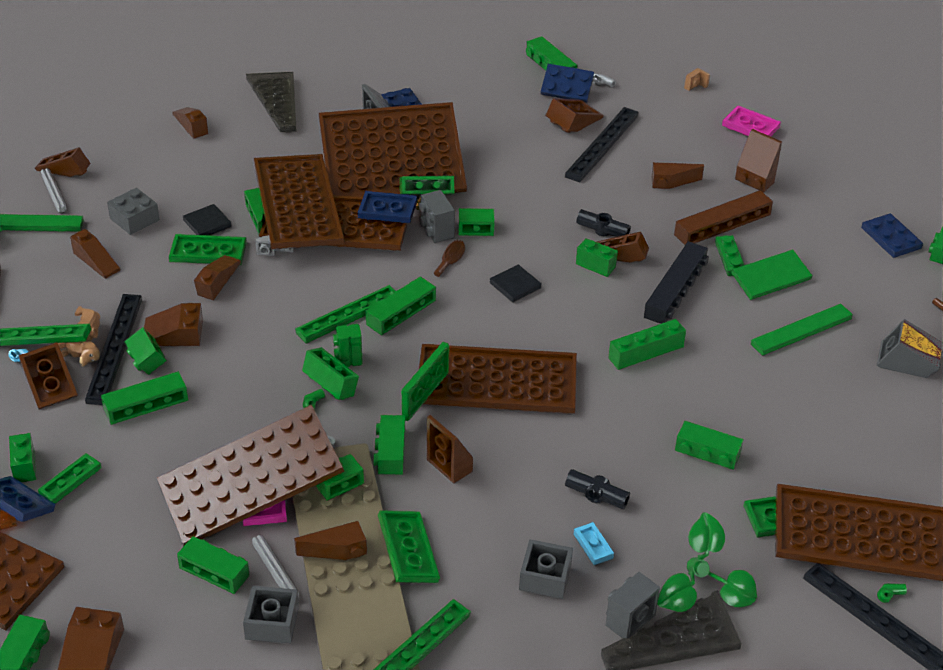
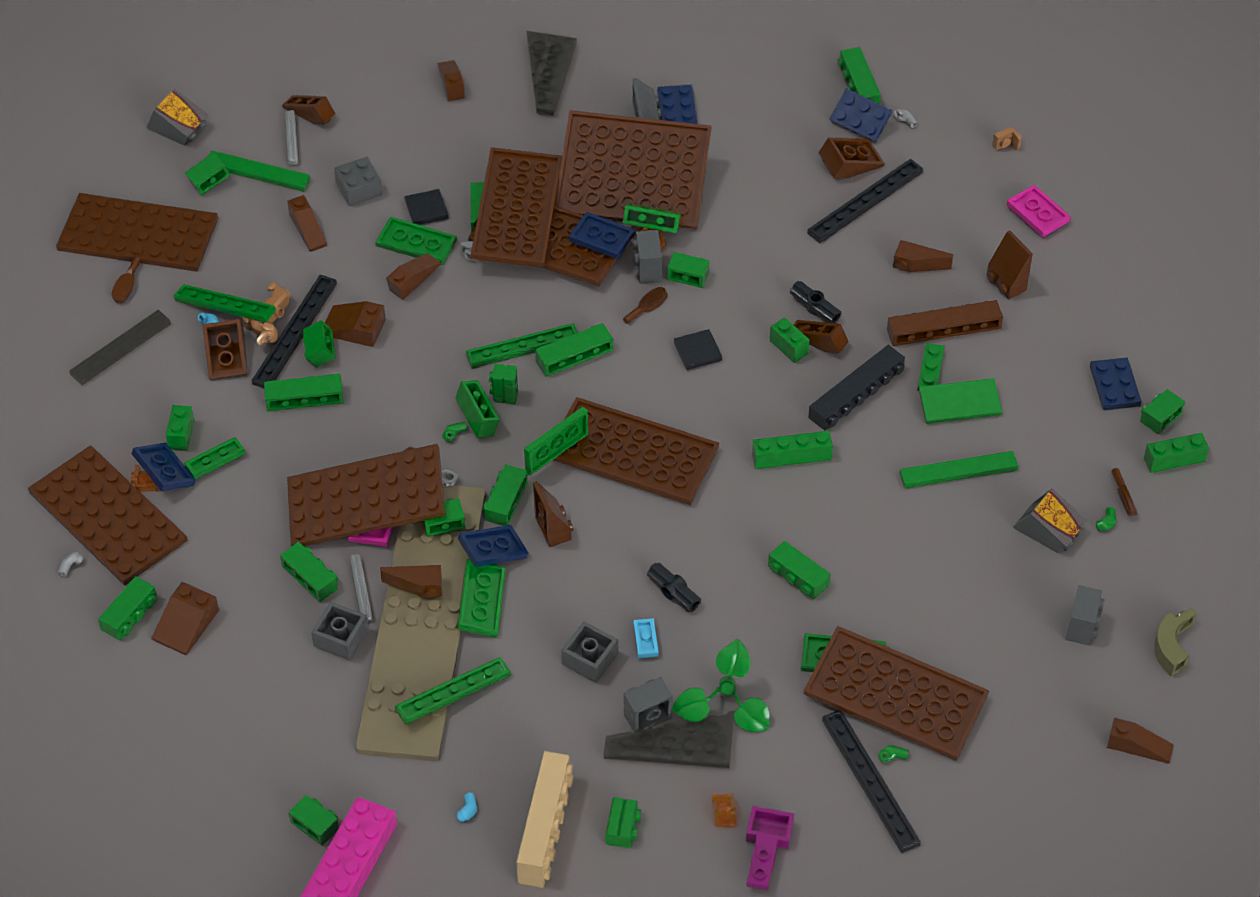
camera: 20 degrees right, 10 degrees up
none -> dark blue plate [457,525,528,567]

